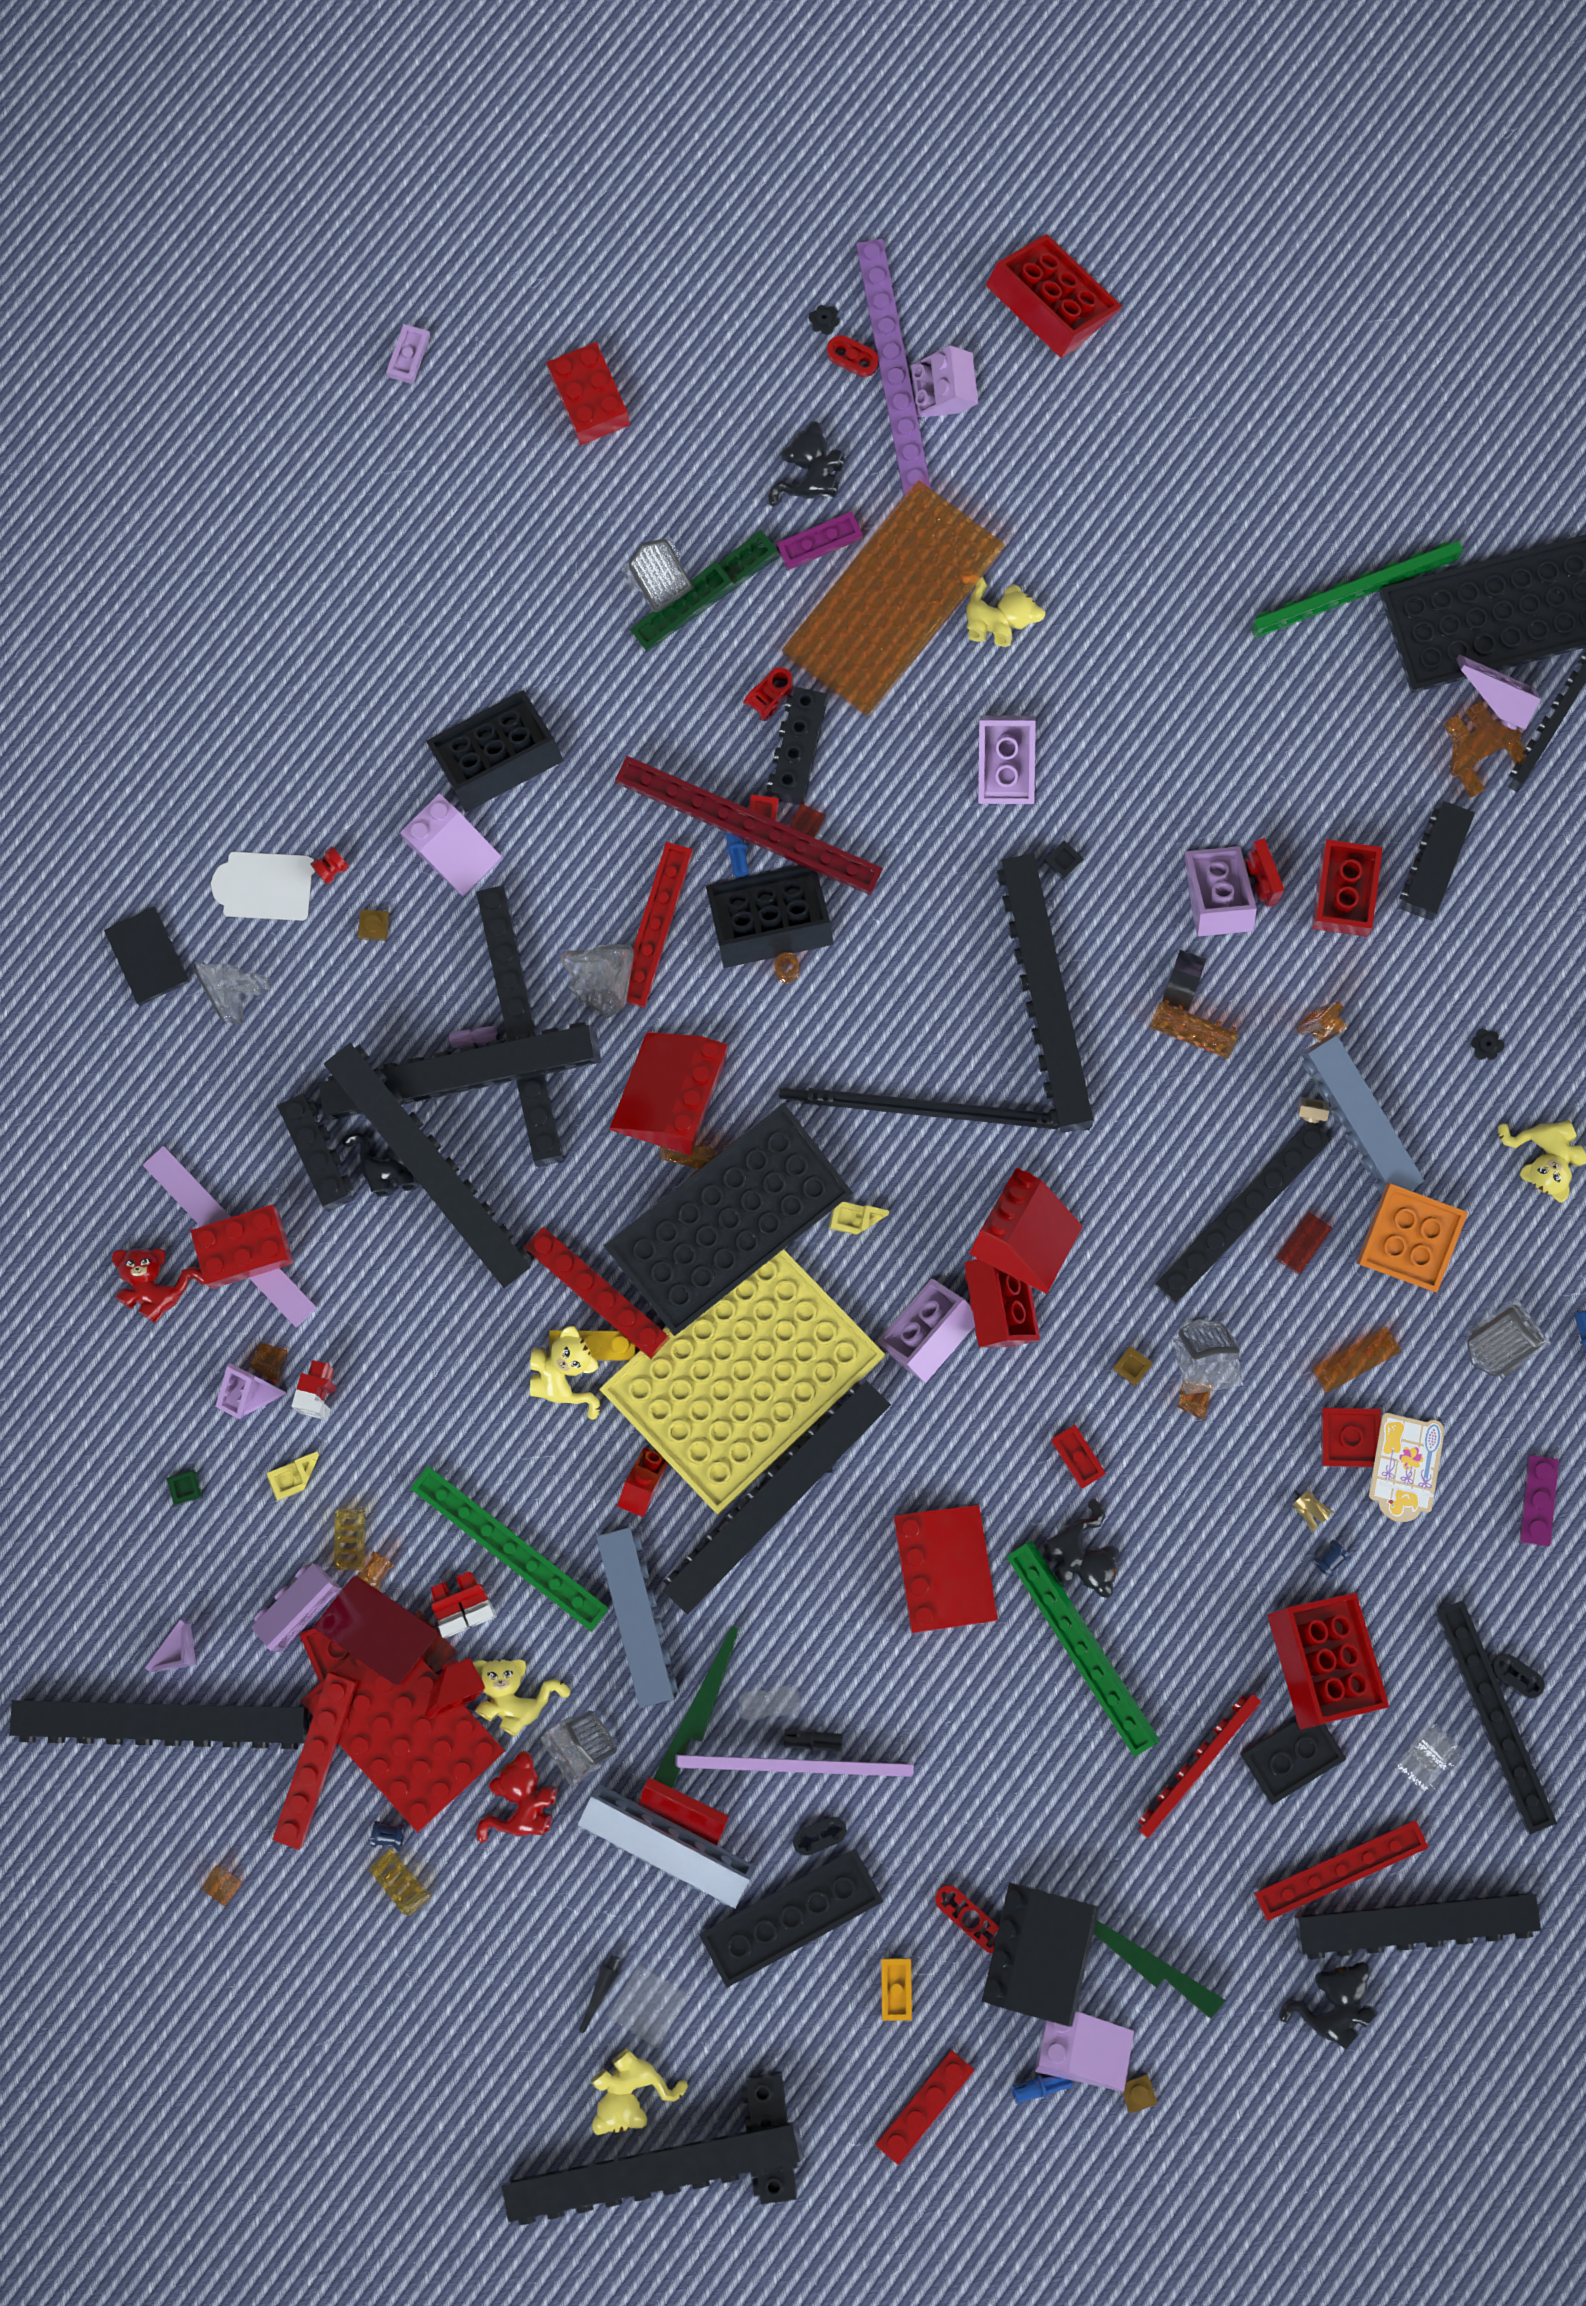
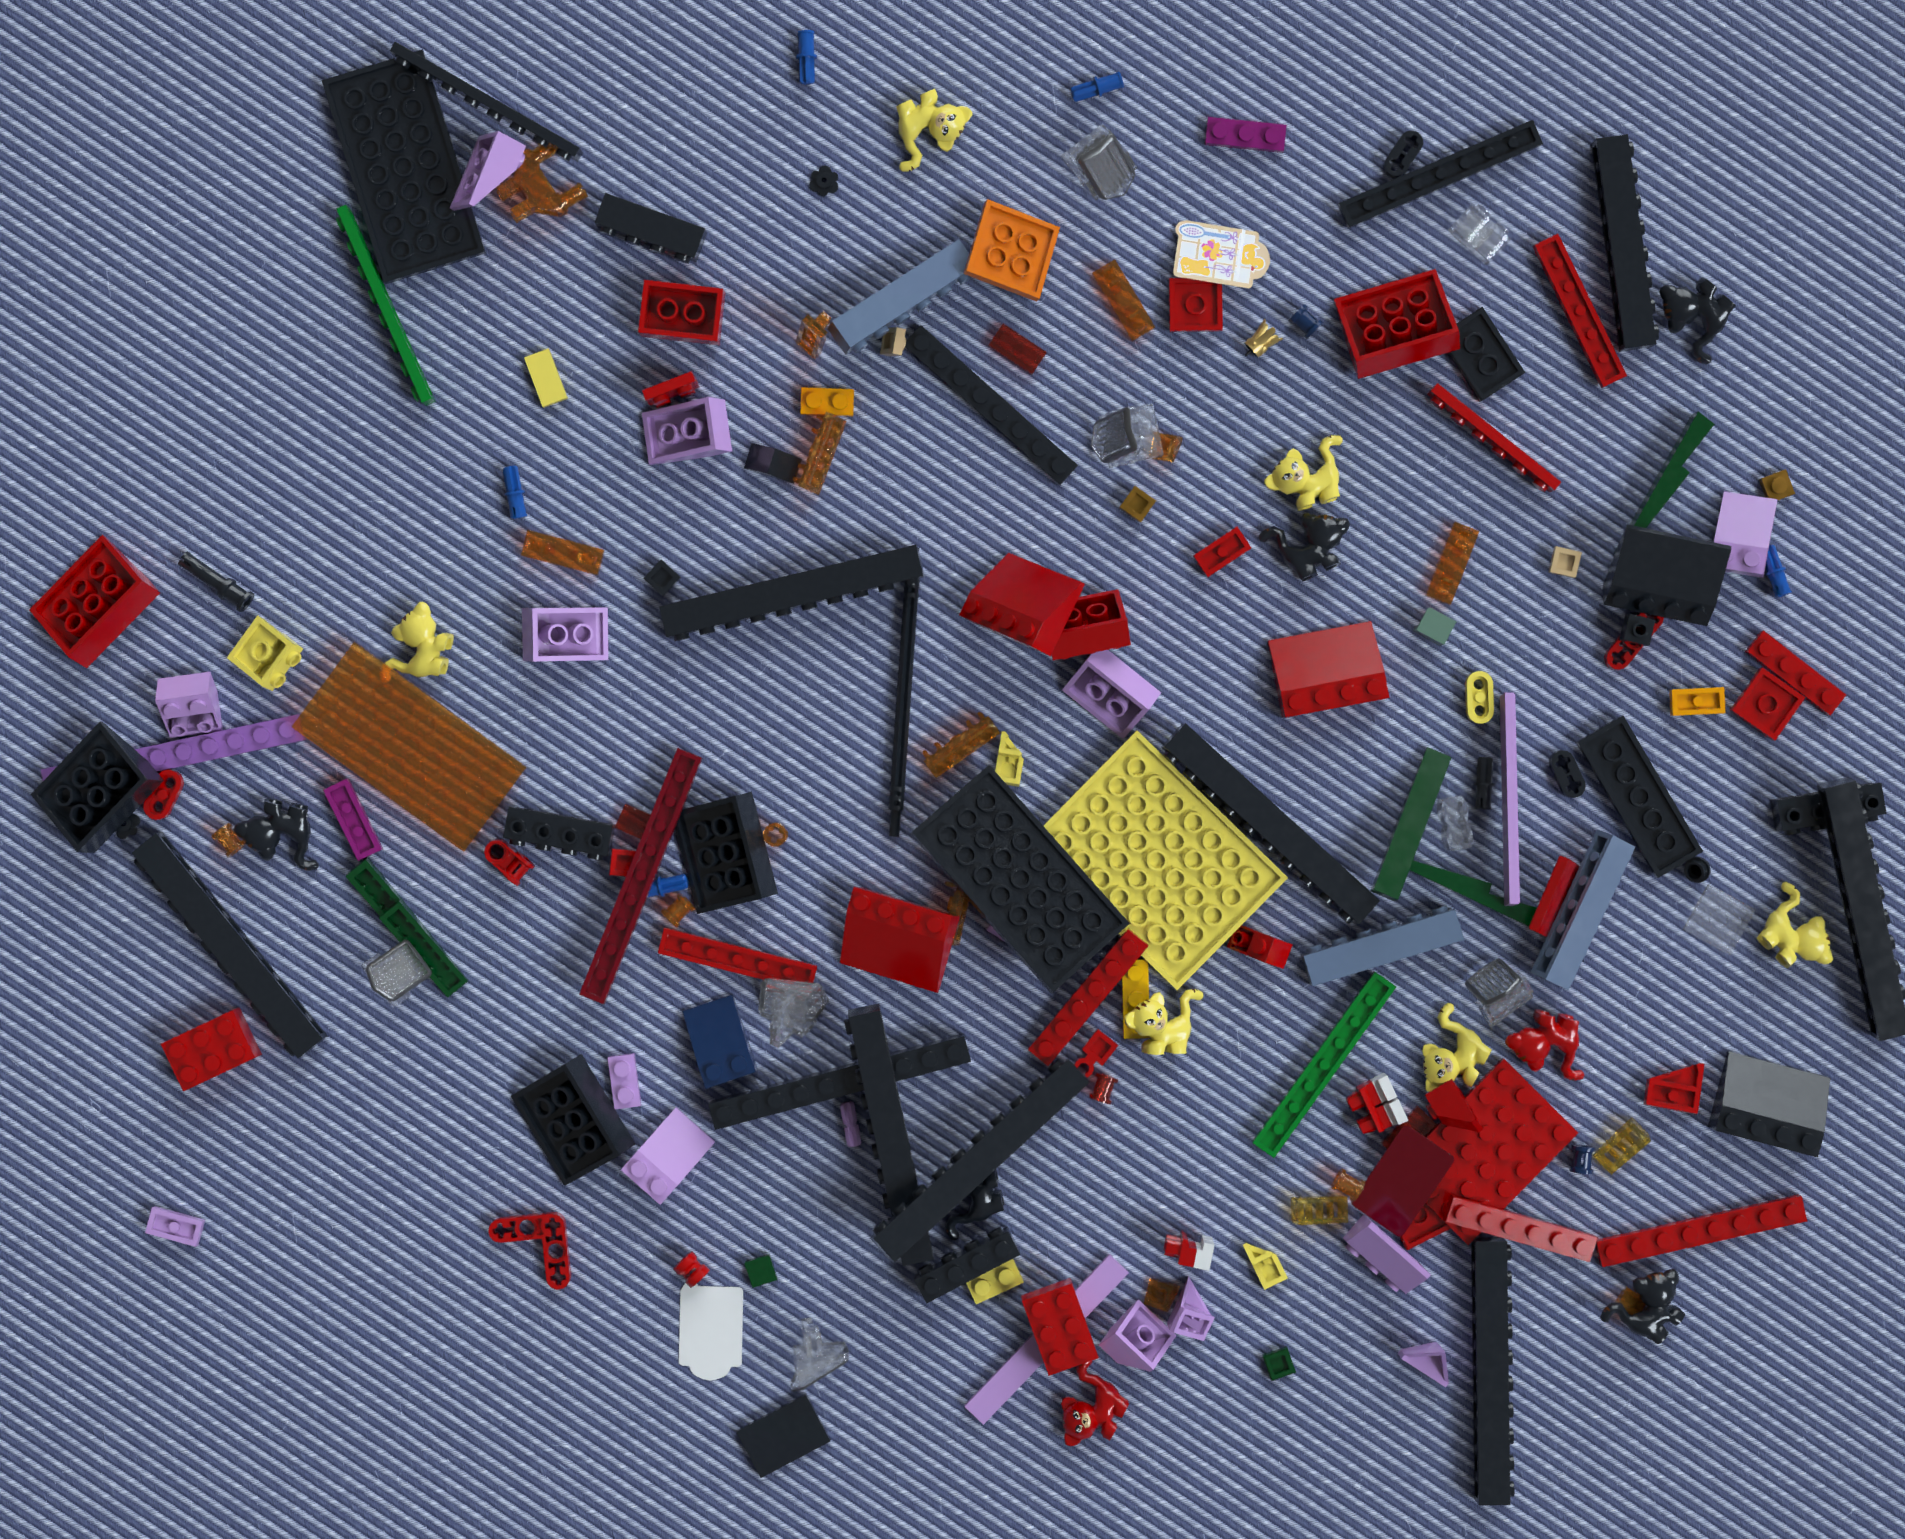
camera: 100 degrees left, 10 degrees up
pearl gold plate [358,910,390,941] -> none
black piece [579,1954,622,2033] -> none
green plate [1006,1540,1160,1757] -> none
none -> black slope [31,722,164,853]
none -> black brick [132,832,328,1058]
none -> black pin [178,551,254,612]
none -> clear orange bush [211,823,246,858]
none -> light yellow plate [227,615,303,691]
none -> red beam [488,1212,571,1290]
none -> blue axle [503,466,527,519]
none -> clear orange plate [521,530,605,575]
none -> light yellow tile [524,348,568,408]
none -> lavender plate [608,1053,642,1110]
none -> clear orange bush [661,893,696,928]
none -> dark blue slope [683,994,758,1089]
none -> dark green tile [744,1254,778,1288]
none -> light orange plate [800,387,854,417]
none -> clear orange plate [923,712,1000,778]
none -> light yellow plate [966,1259,1024,1304]
none -> red plate [1074,1028,1119,1077]
none -> clear red bush [1088,1072,1119,1104]
none -> lavender slope [1099,1299,1177,1372]
none -> light yellow animal [1264,435,1343,511]
none -> dark green slope [1370,747,1452,902]
none -> sand green panel [1413,608,1456,646]
none -> clear orange plate [1425,522,1479,605]
none -> light yellow plate [1465,671,1494,724]
none -> tan plate [1548,546,1582,578]
none -> red plate [1596,1194,1807,1267]
none -> black animal [1600,1269,1685,1344]
none -> black plate [1619,614,1655,646]
none -> red wing [1643,1063,1705,1114]
none -> black plate [1684,857,1711,883]
none -> slope [1708,1051,1830,1157]
none -> red plate [1730,667,1806,741]

